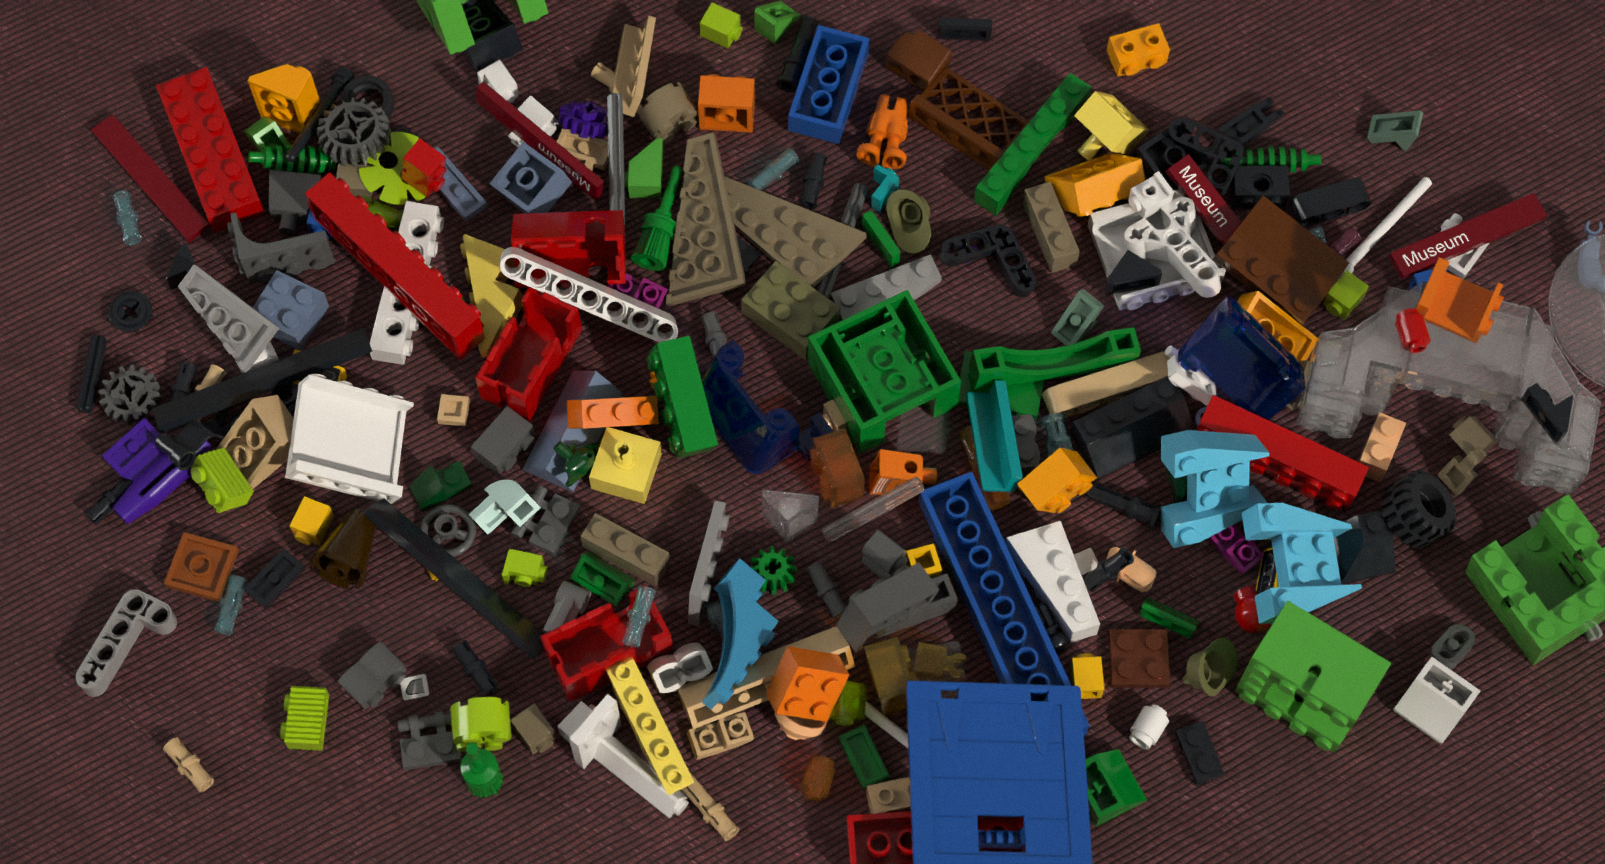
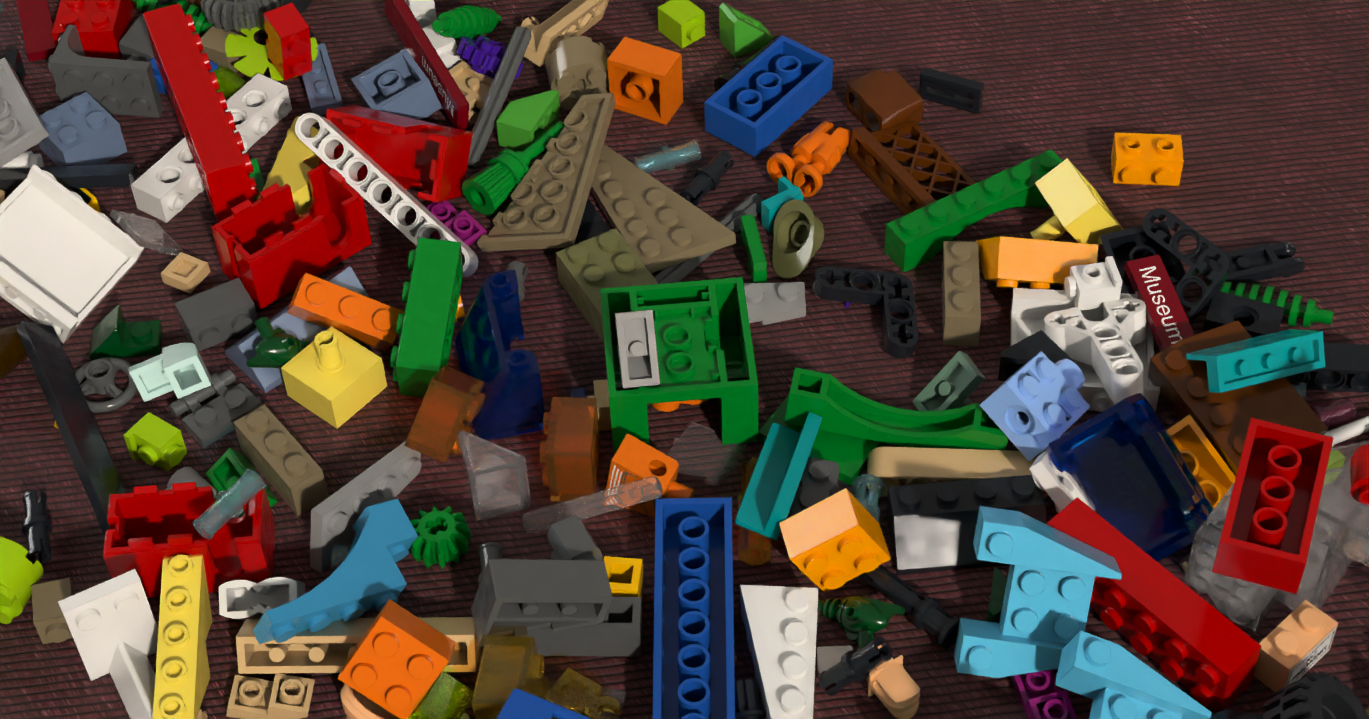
camera: 25 degrees right, 20 degrees down
none -> clear piece [110,209,184,255]
none -> clear orange brick [404,365,486,463]
none -> green piece [432,5,502,39]
none -> light grey slope [615,309,660,388]
none -> dark green piece [818,596,905,650]
none -> light blue brick [980,351,1091,461]
none -> teal panel [1186,329,1326,393]
none -> red brick [1212,418,1333,594]

